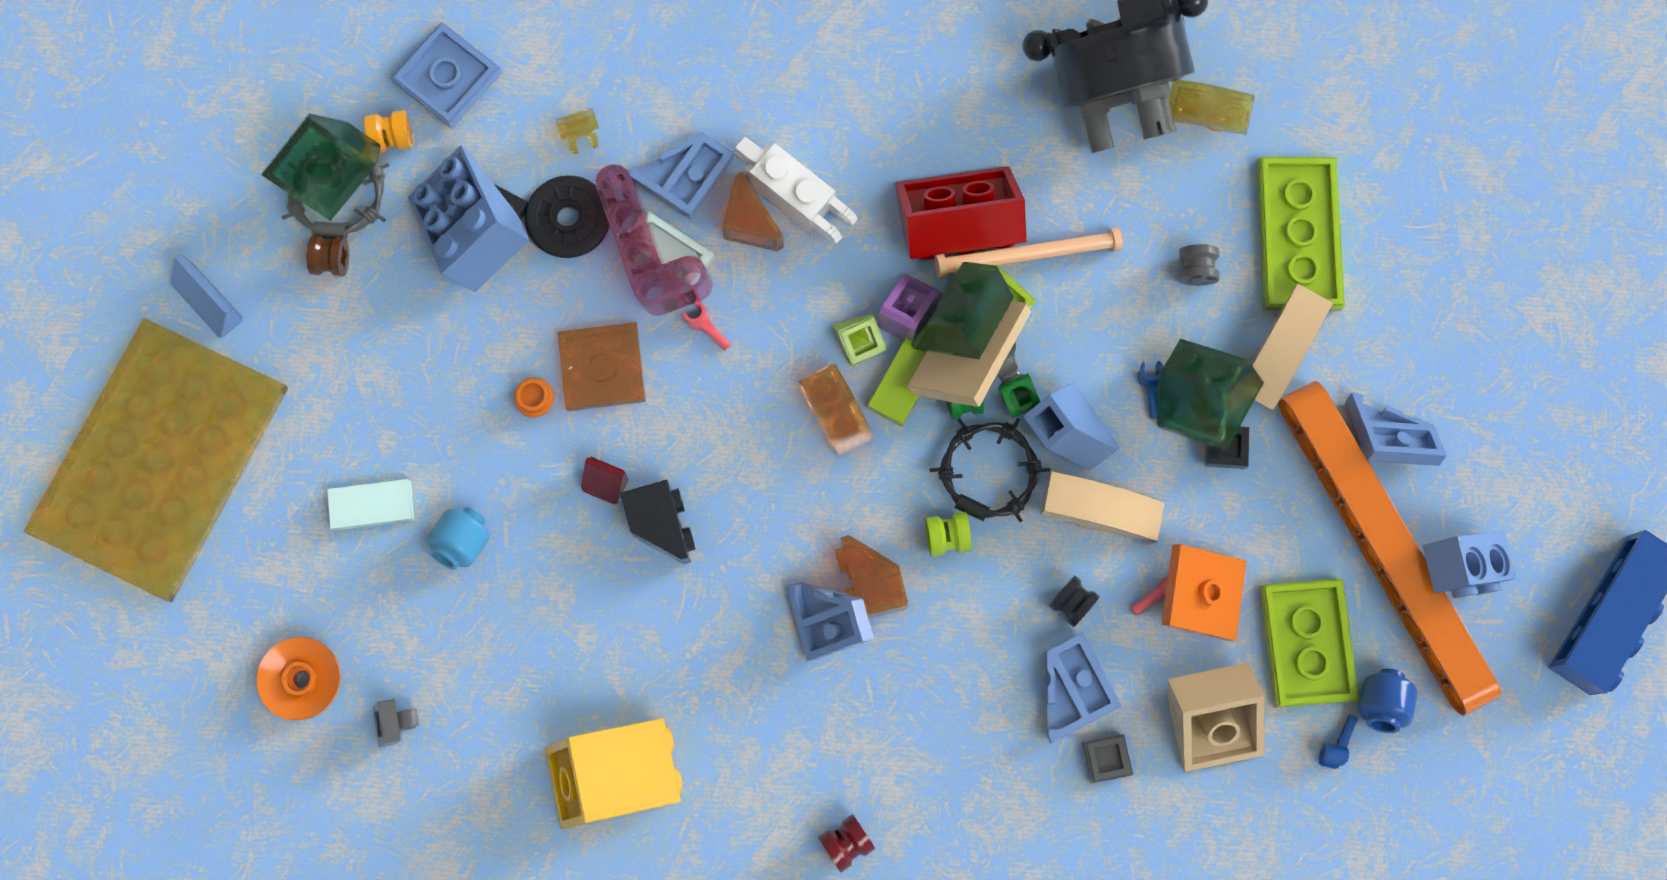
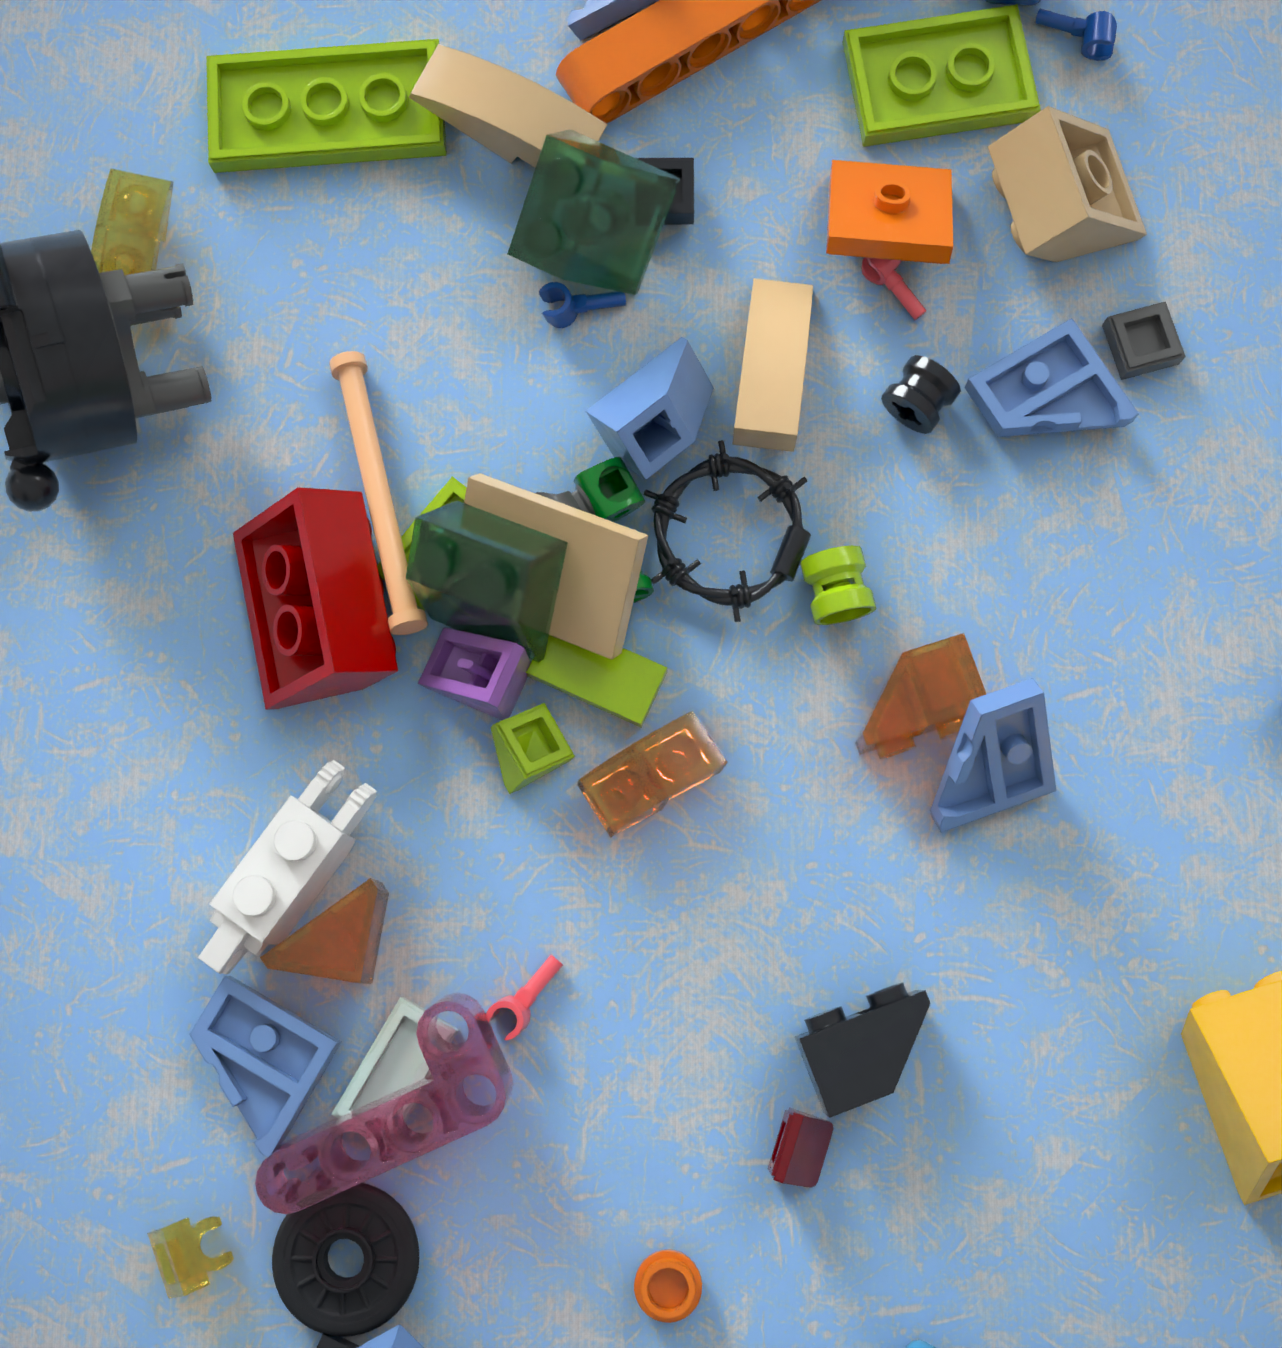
camera: 85 degrees left, 0 degrees up
clear orange tile [558,322,646,412] -> none
dark grey wheel [1179,244,1219,286] -> none

